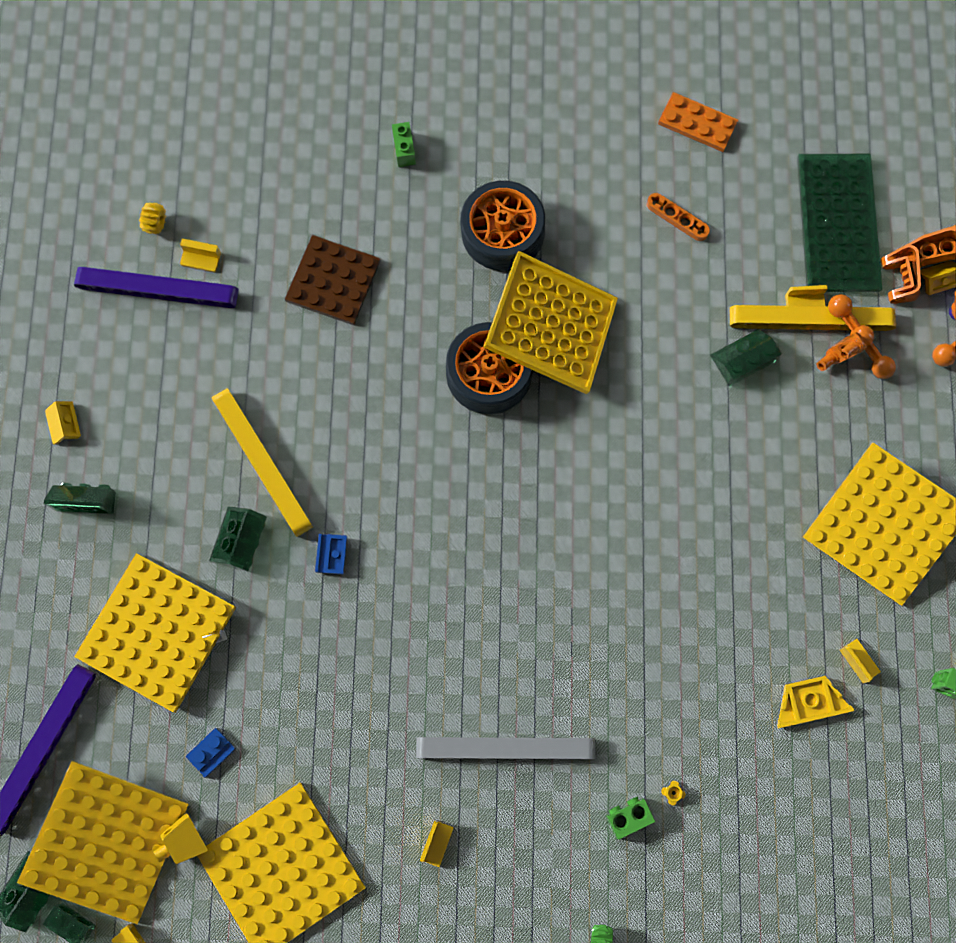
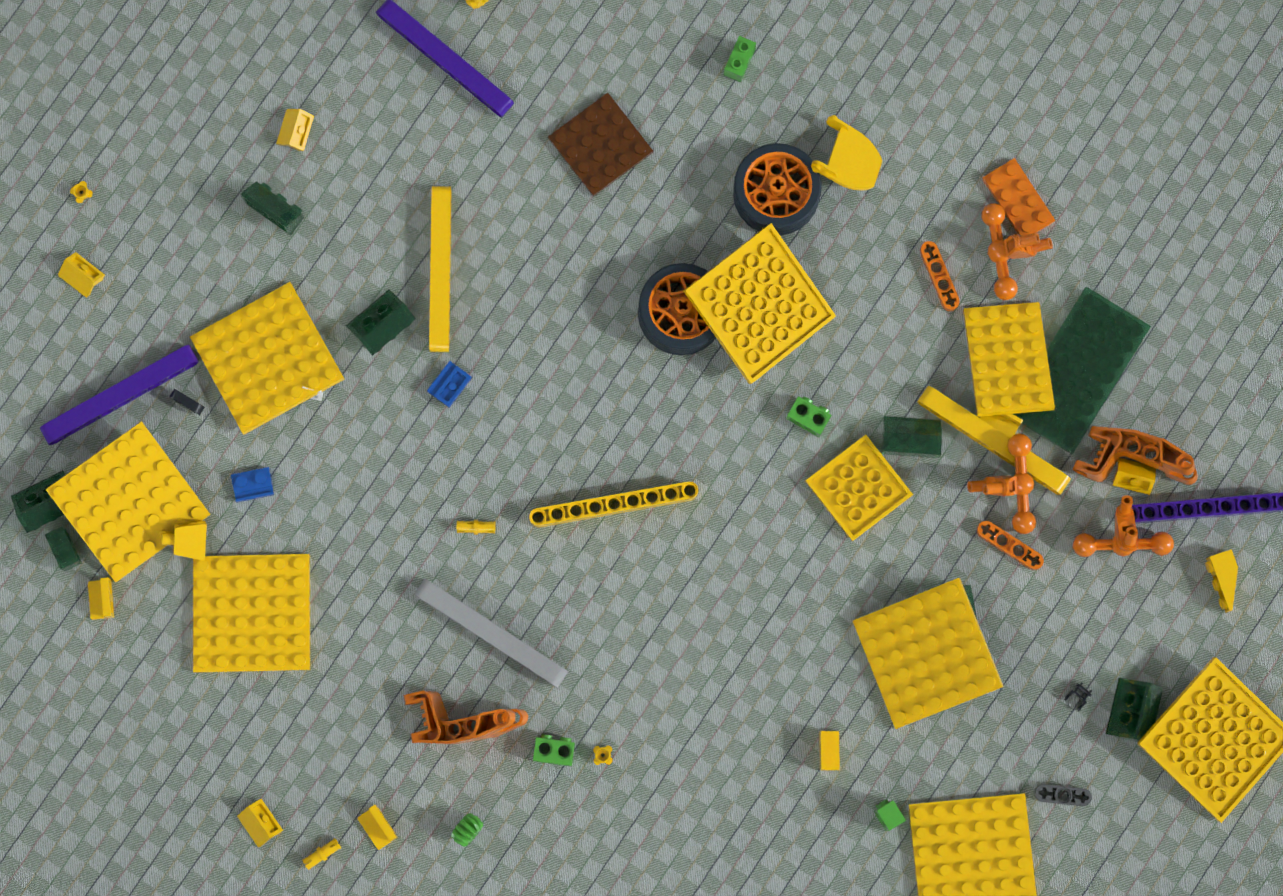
camera: 30 degrees right, 5 degrees up
yellow panel [180,238,221,273] -> none
yellow panel [420,820,454,867] -> none
yellow wing [777,676,854,728] -> none
none -> black beam [169,389,205,416]
none -> orange piece [404,691,528,744]
none -> yellow pin [456,519,496,535]
none -> yellow beam [529,481,698,528]
none -> bright green brick [786,396,832,437]
none -> yellow plate [805,435,913,542]
none -> yellow piece [811,115,882,190]
none -> yellow plate [963,302,1055,417]
none -> orange beam [977,521,1044,570]
none -> orange connector [981,203,1053,300]

